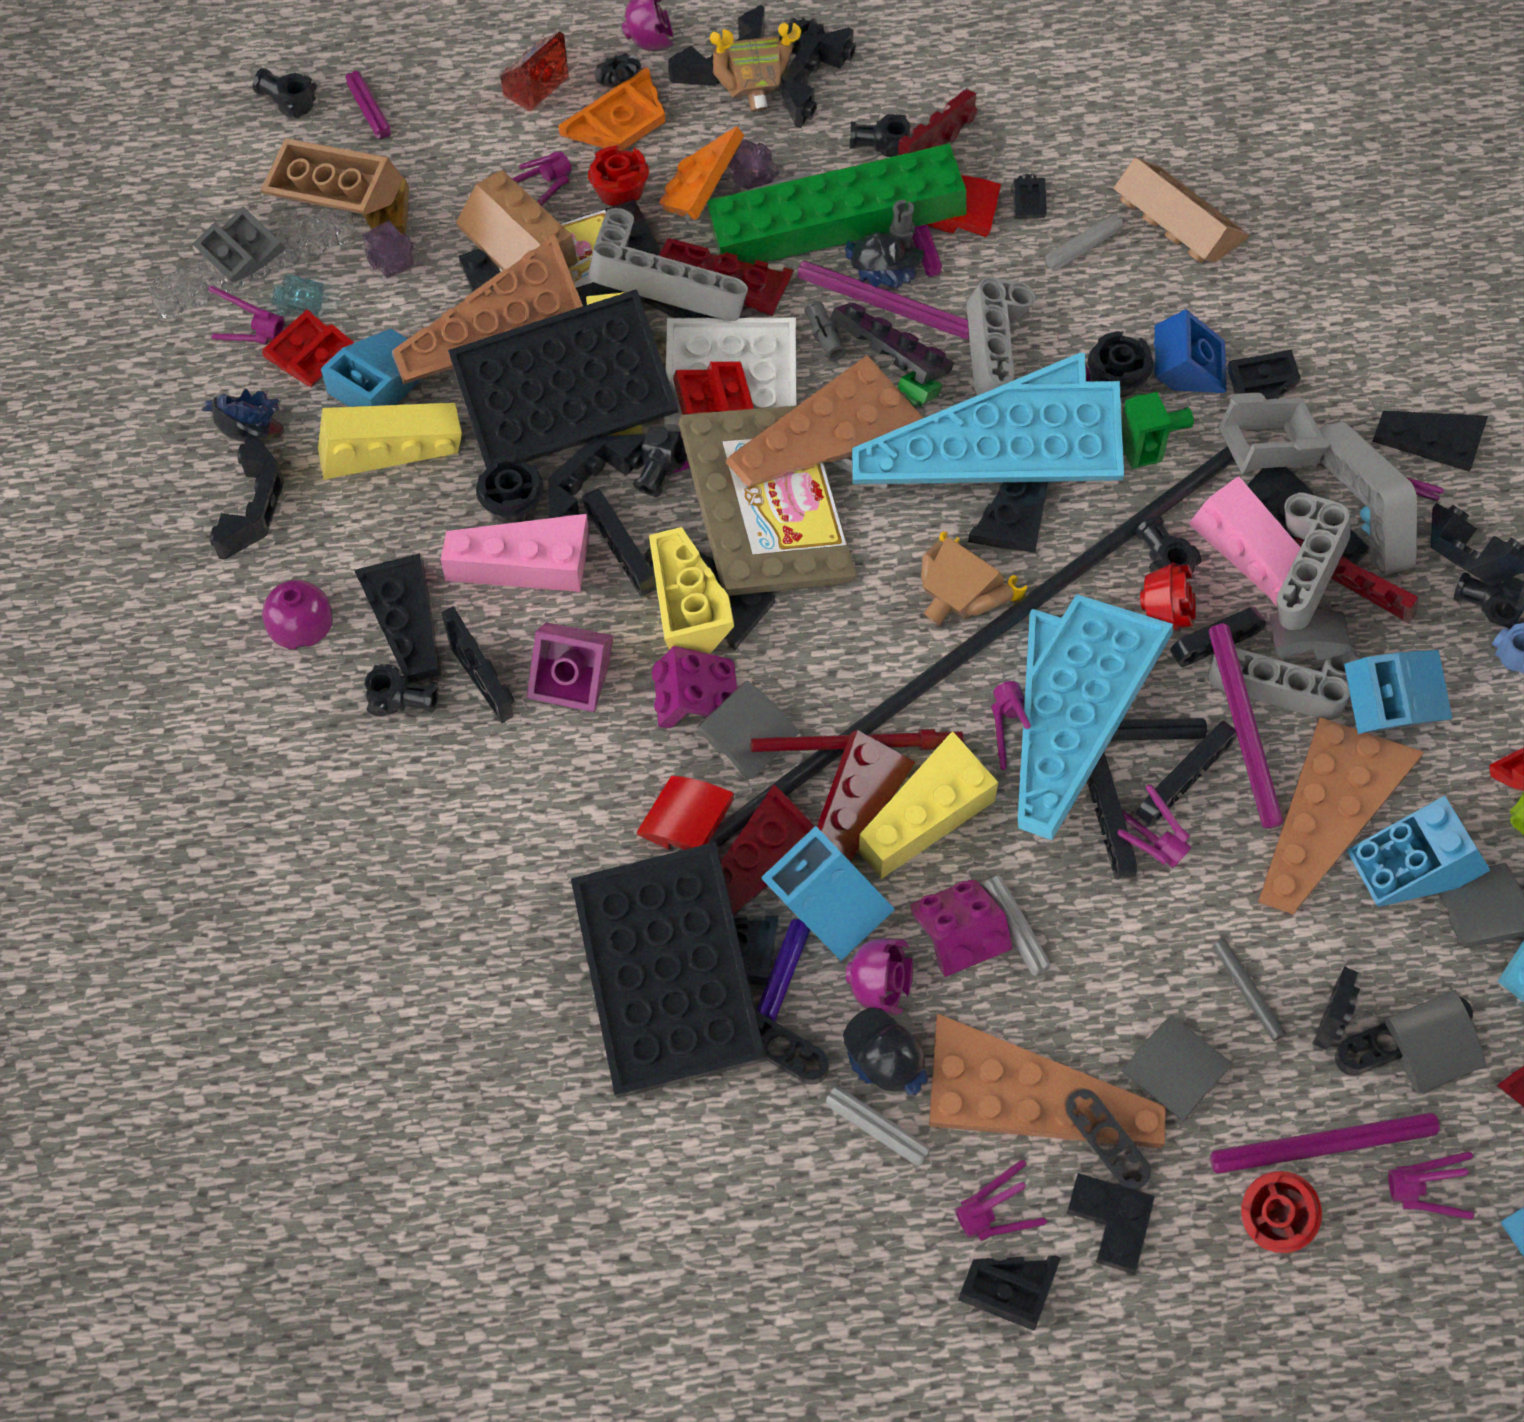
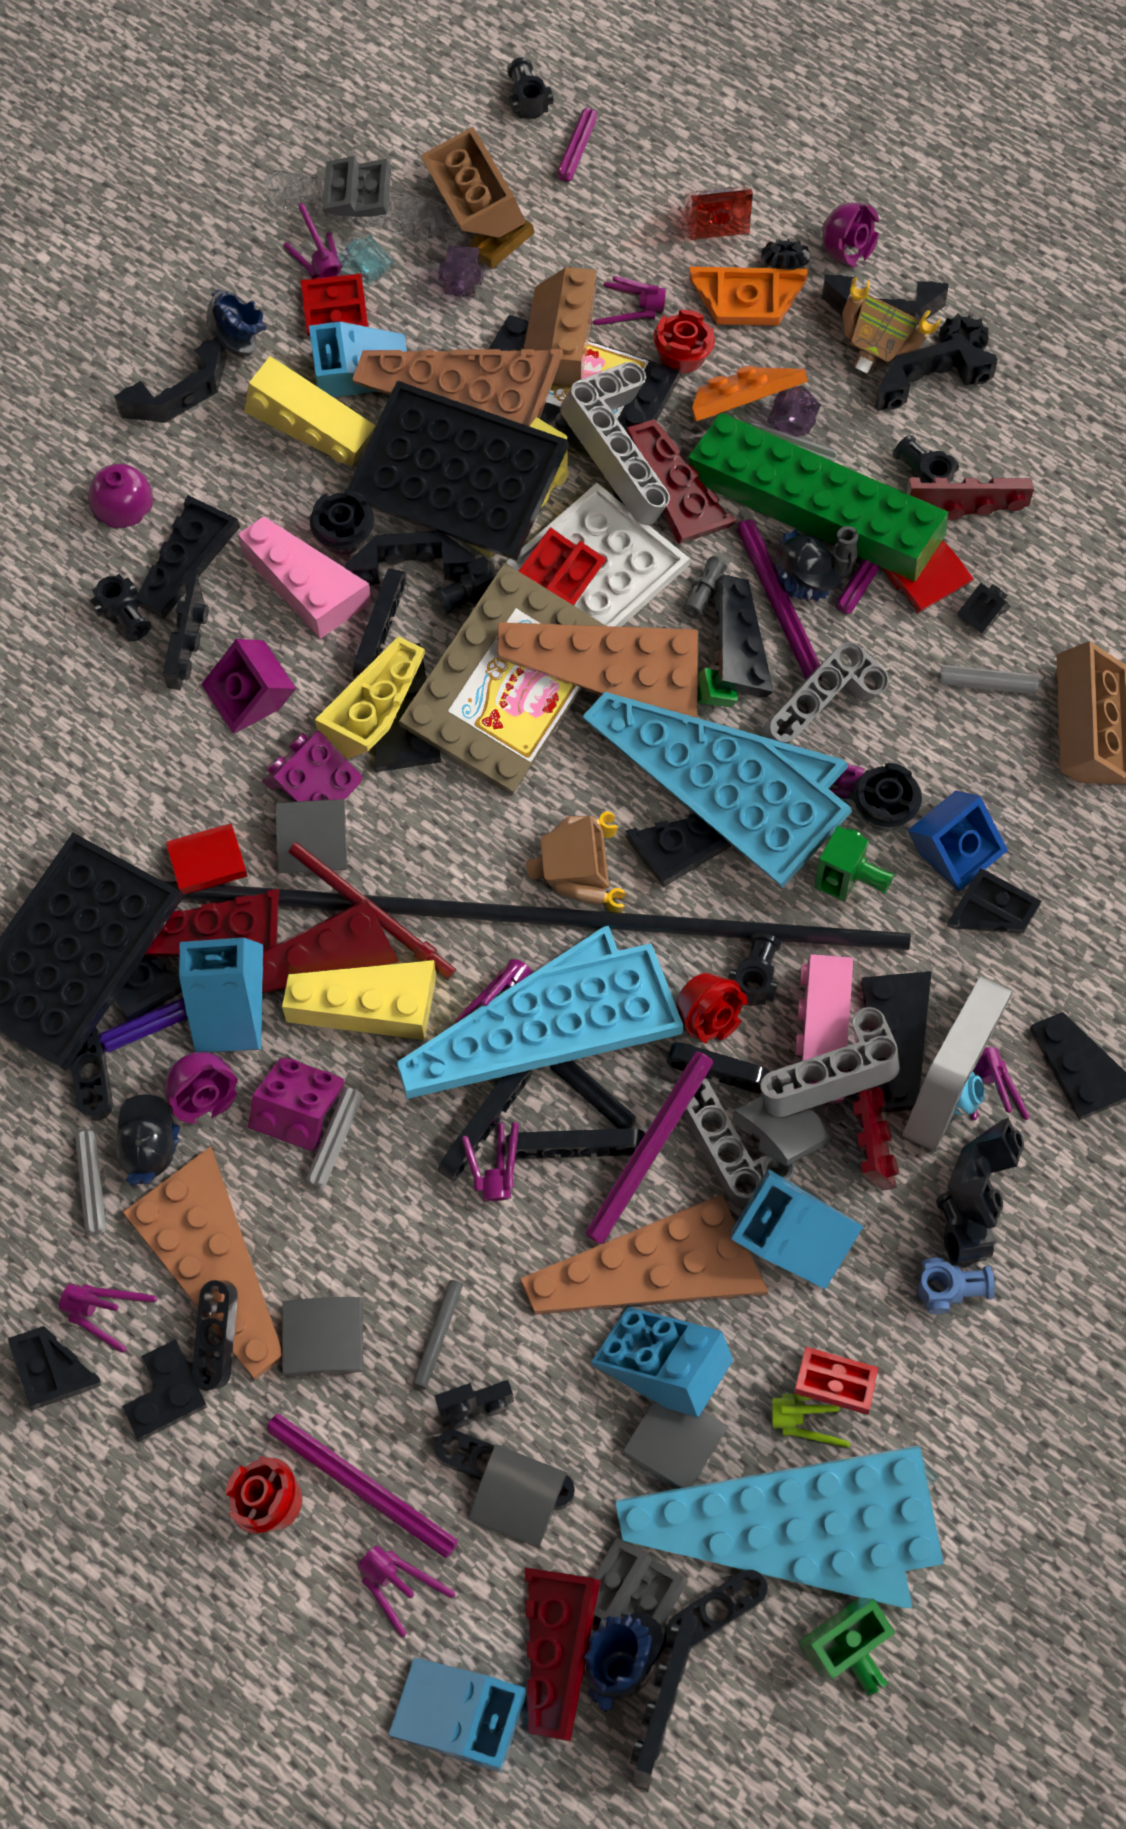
camera: 45 degrees right, 5 degrees up
light grey piece [1219,393,1329,476] -> none

